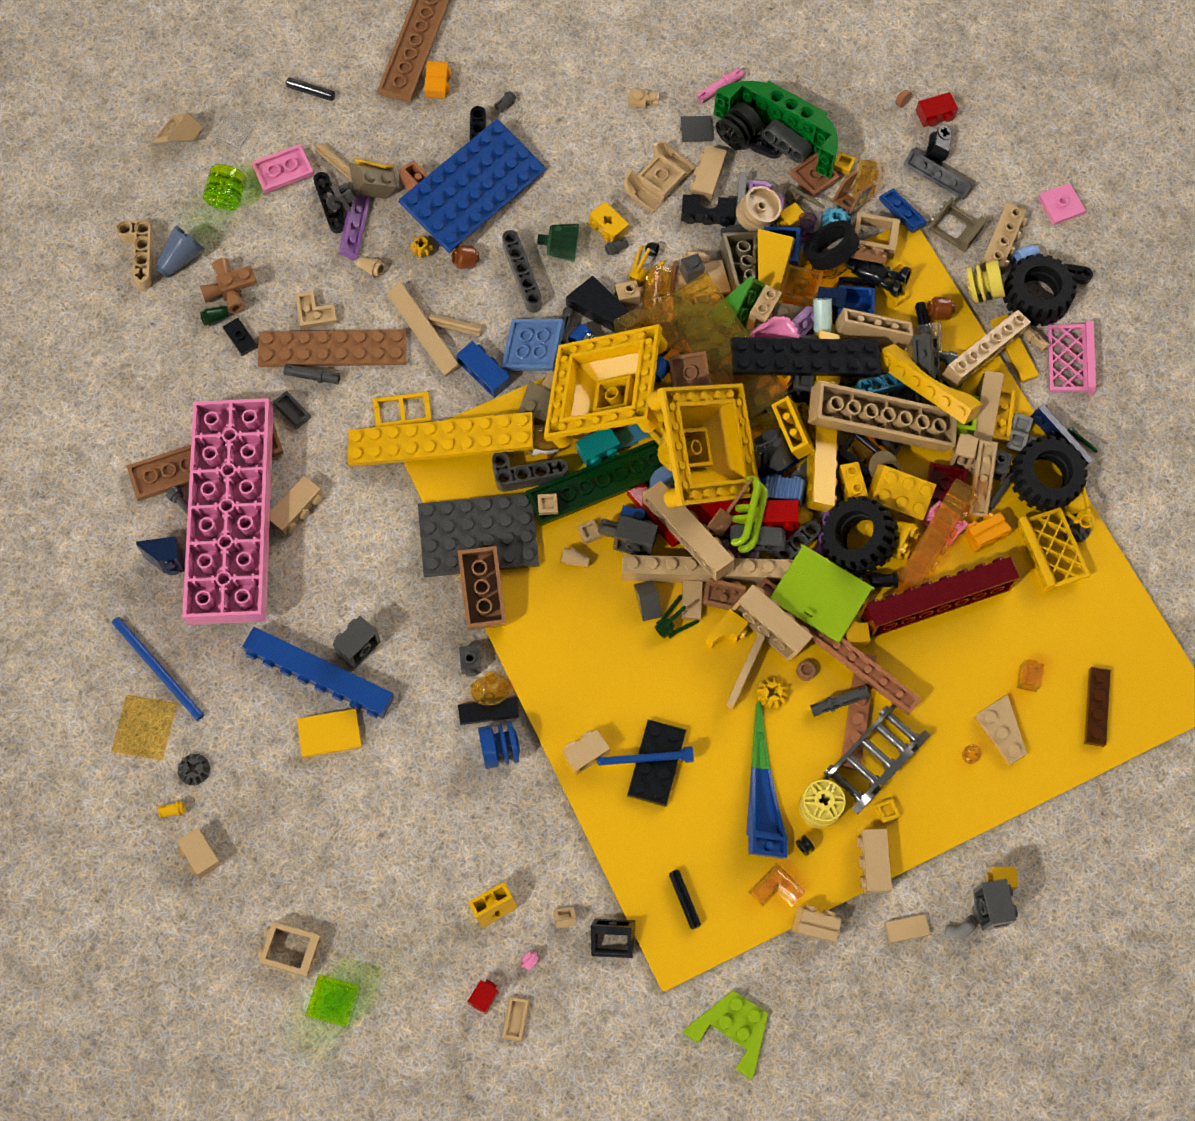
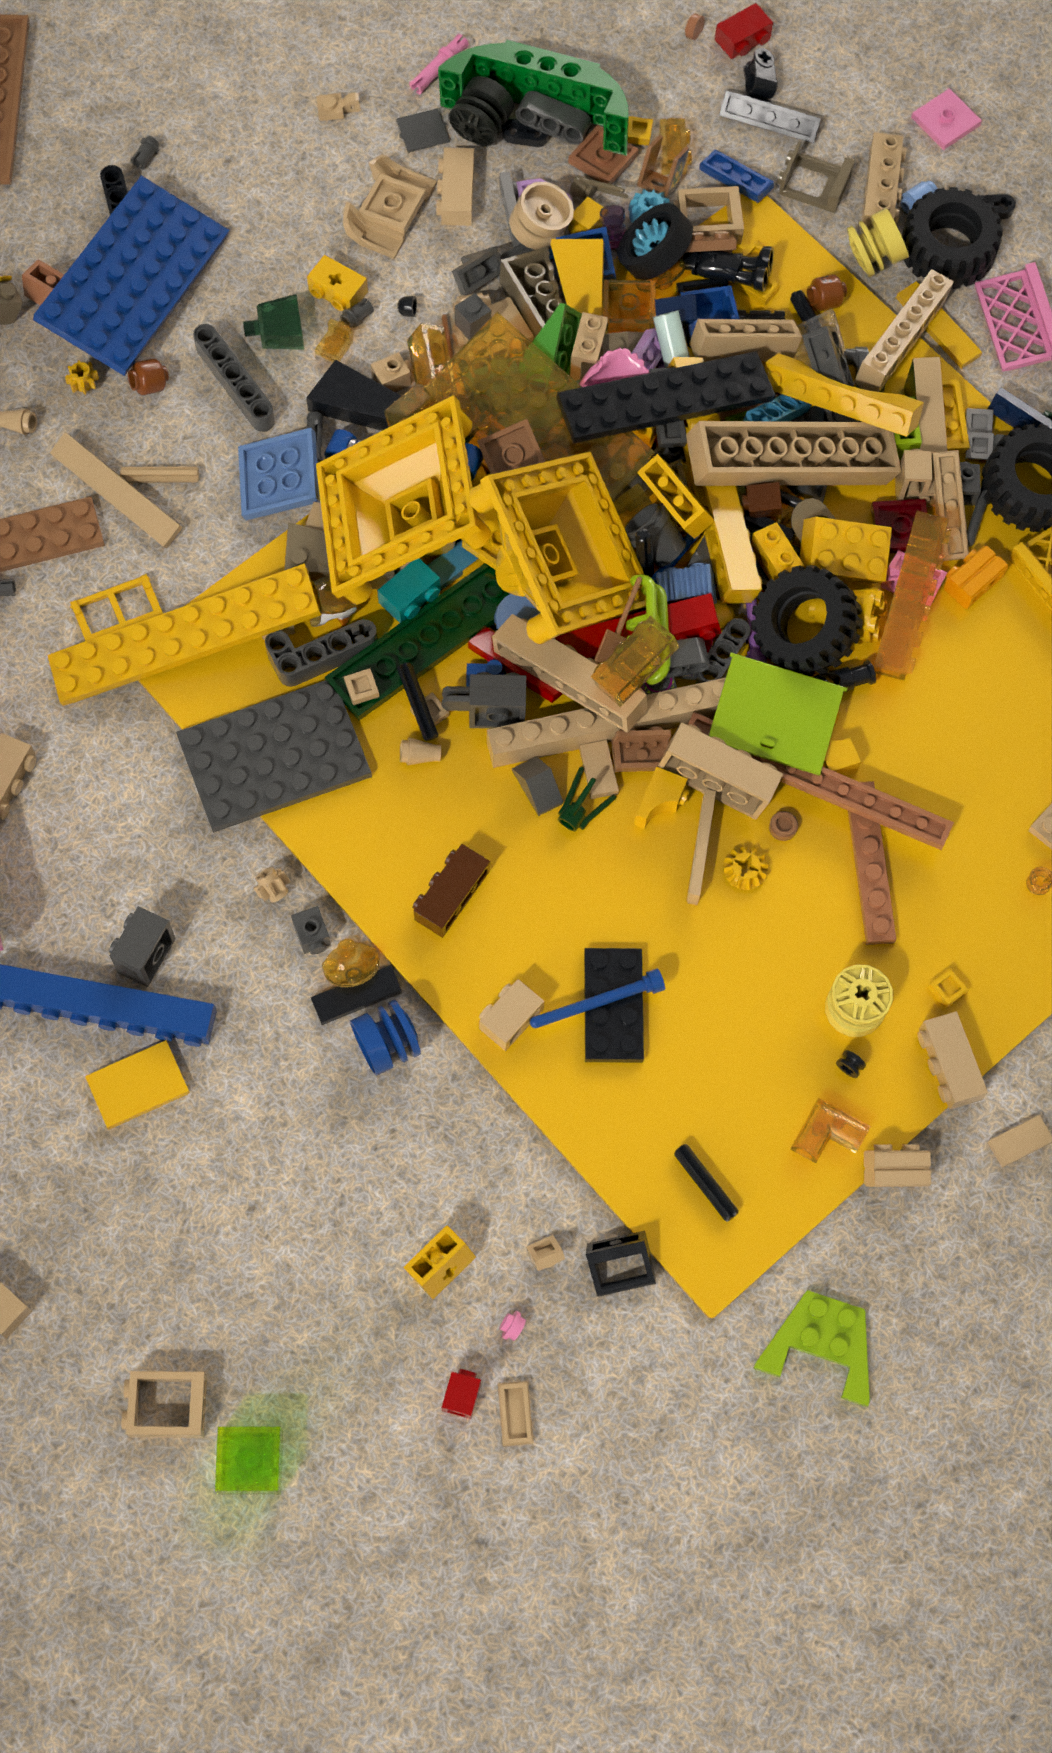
camera: 15 degrees left, 0 degrees up
light orange brick [424,61,452,99] -> none
blue brick [456,341,511,398] -> none
medium nougat brick [458,546,506,631] -> none
yellow plant [628,245,665,285] -> none
black arch [681,194,736,227] -> none
blue plate [746,701,787,859] -> none
dark grey pin [810,685,870,717] -> none
dark grey fence [823,704,930,814] -> none
dark red brick [861,557,1020,638] -> none
tan pin [1023,326,1050,353] -> none
none -> tan gear [253,867,291,903]
none -> clear yellow bracket [315,318,353,363]
none -> black axle [397,662,438,741]
none -> reddish brown brick [412,844,490,938]
none -> dark grey slope [452,247,501,295]
none -> clear yellow brick [590,615,680,707]
none -> medium azure gear [633,219,670,256]
none -> black axle [737,310,785,320]
none -> reddish brown brick [742,482,782,519]

